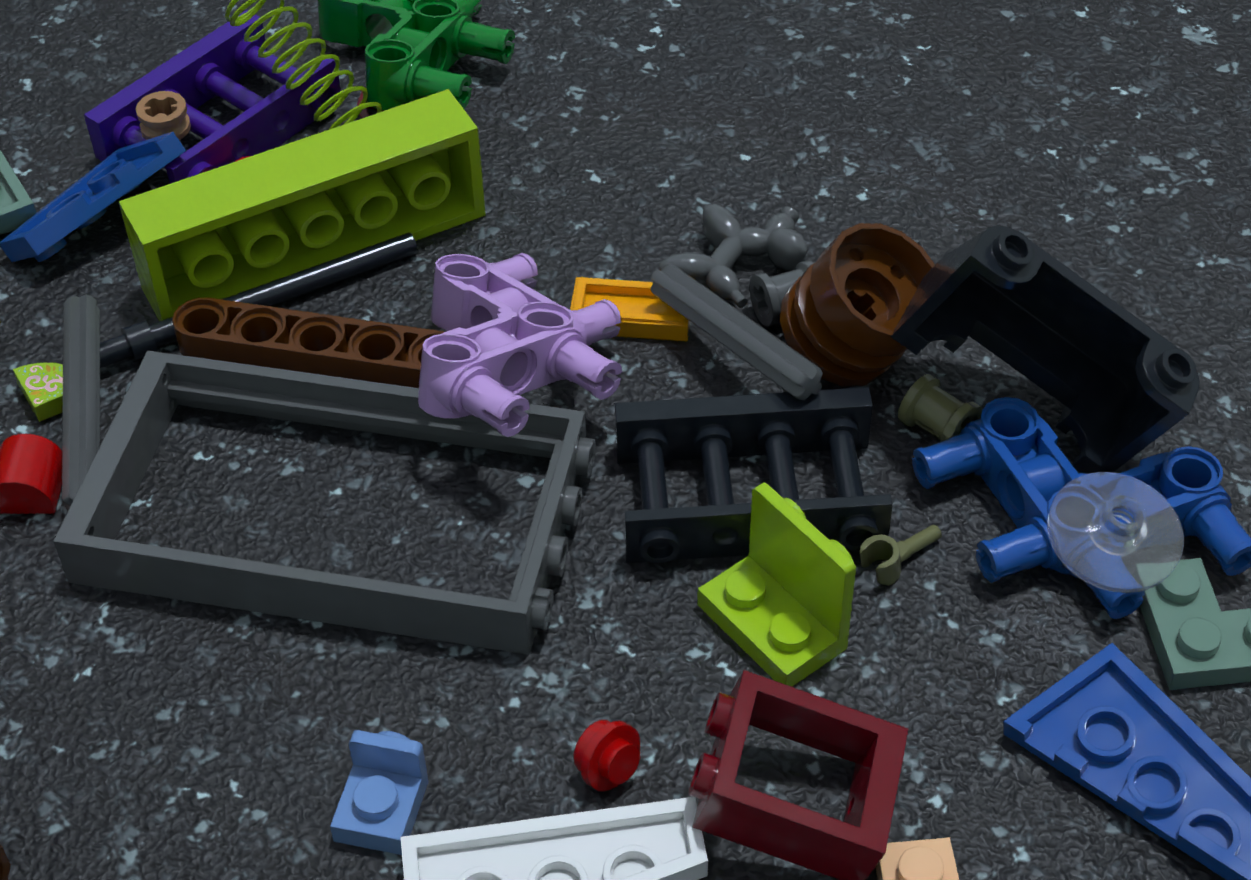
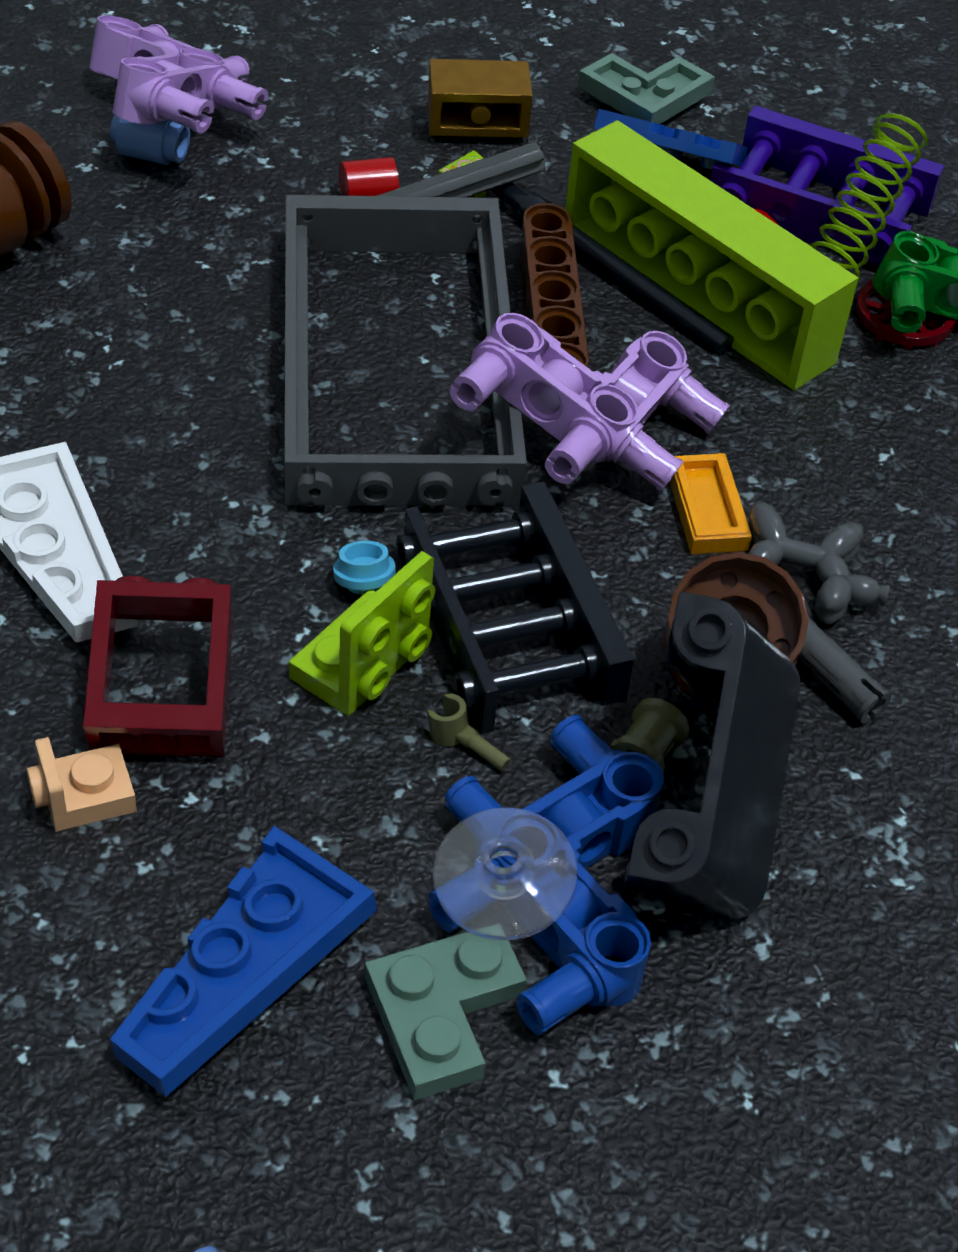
camera: 70 degrees right, 0 degrees up
medium nougat bush [136,91,191,140] -> none
medium blue bracket [330,730,429,855] -> none
red plate [574,720,640,791] -> none
dark grey axle [650,264,823,400] -> none
none -> medium azure plate [333,541,396,595]

